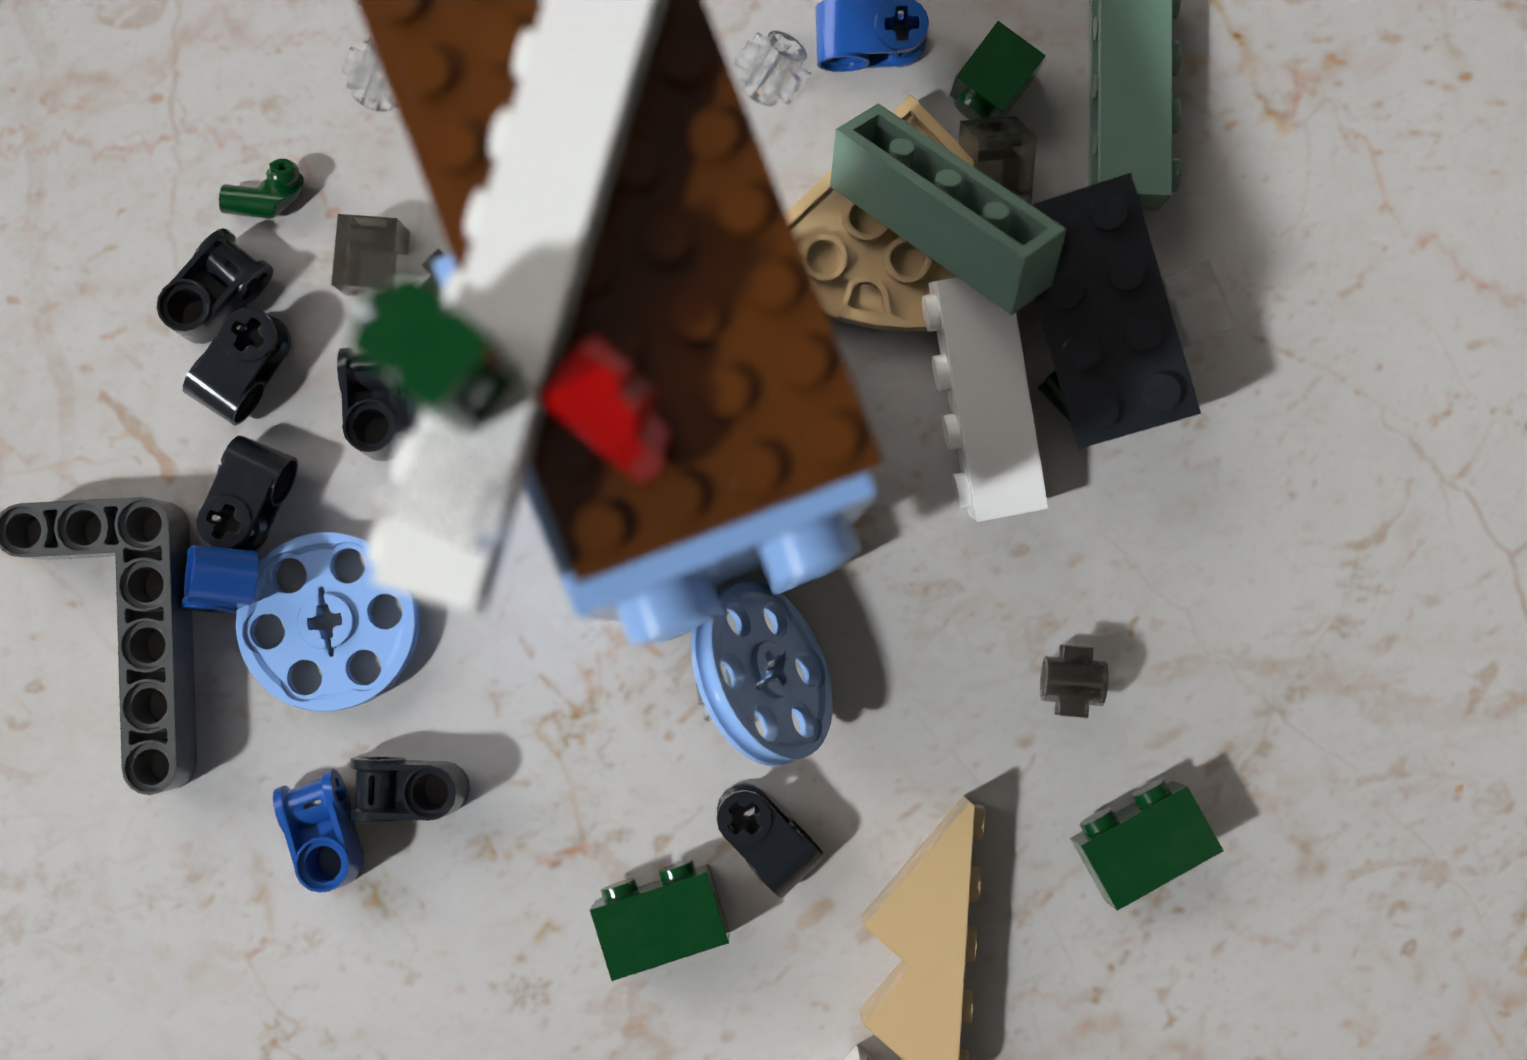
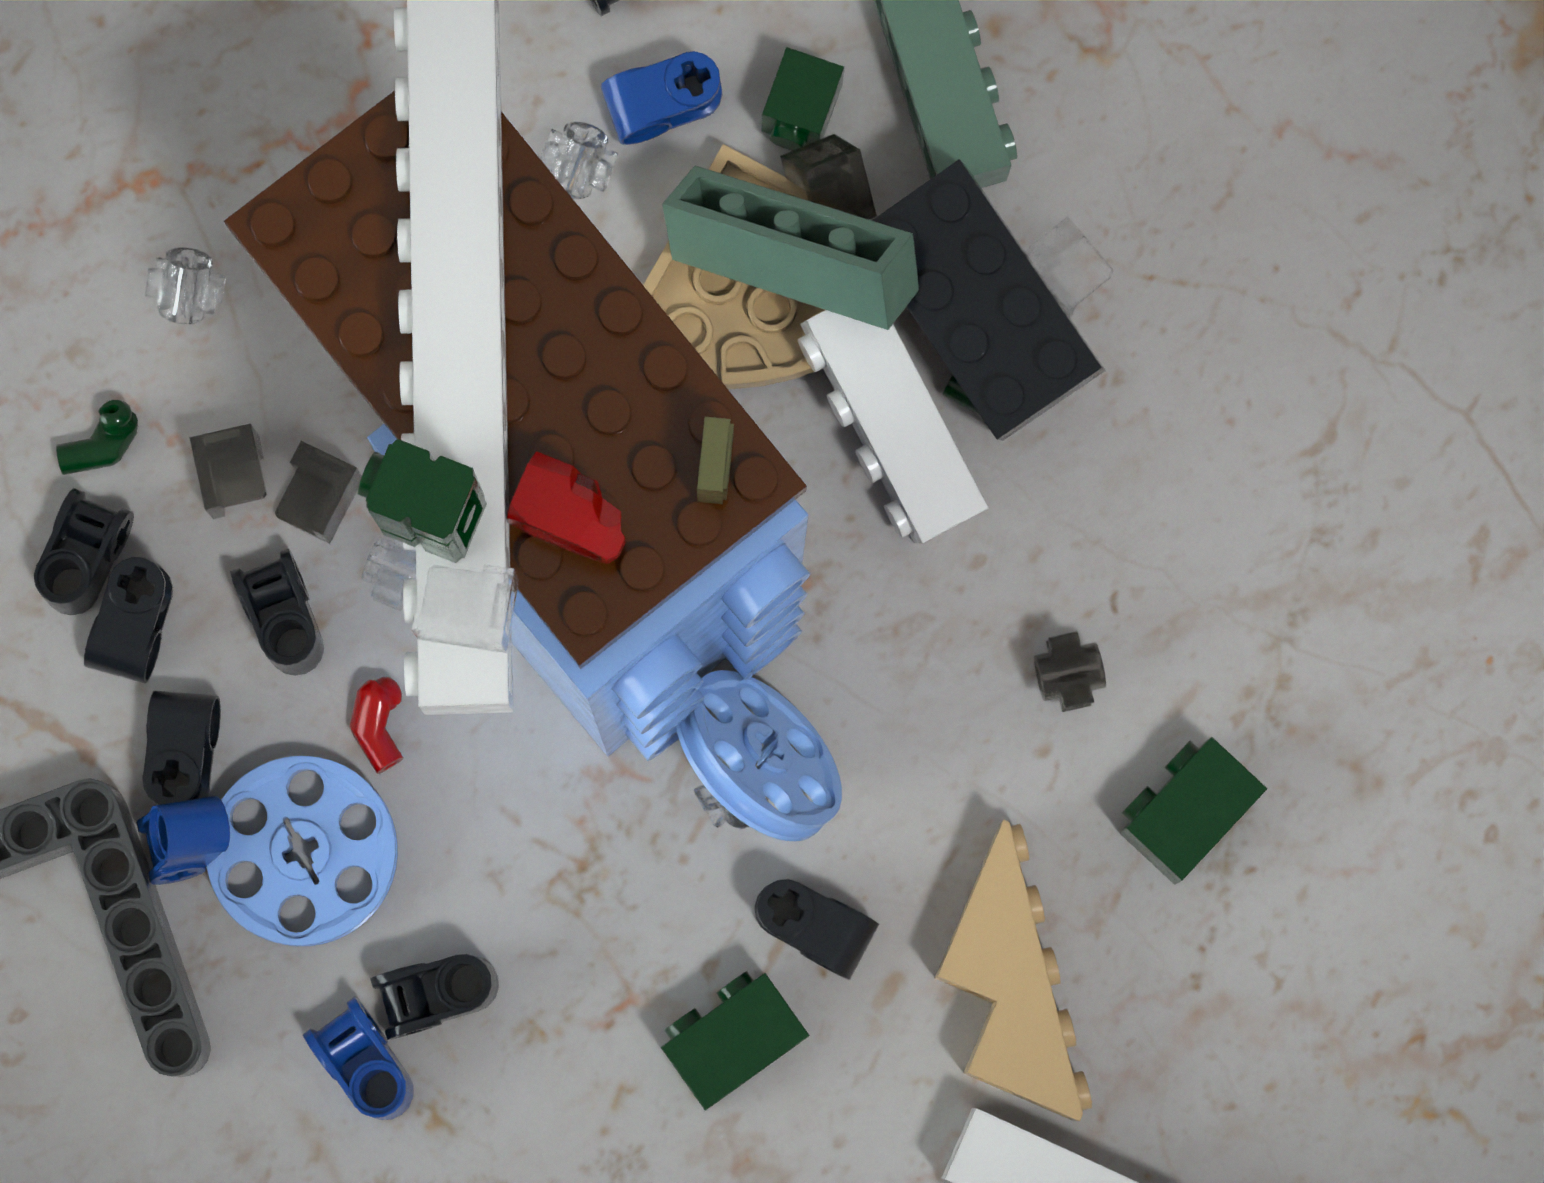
camera: 25 degrees left, 5 degrees down
none -> olive tile [697,416,734,504]

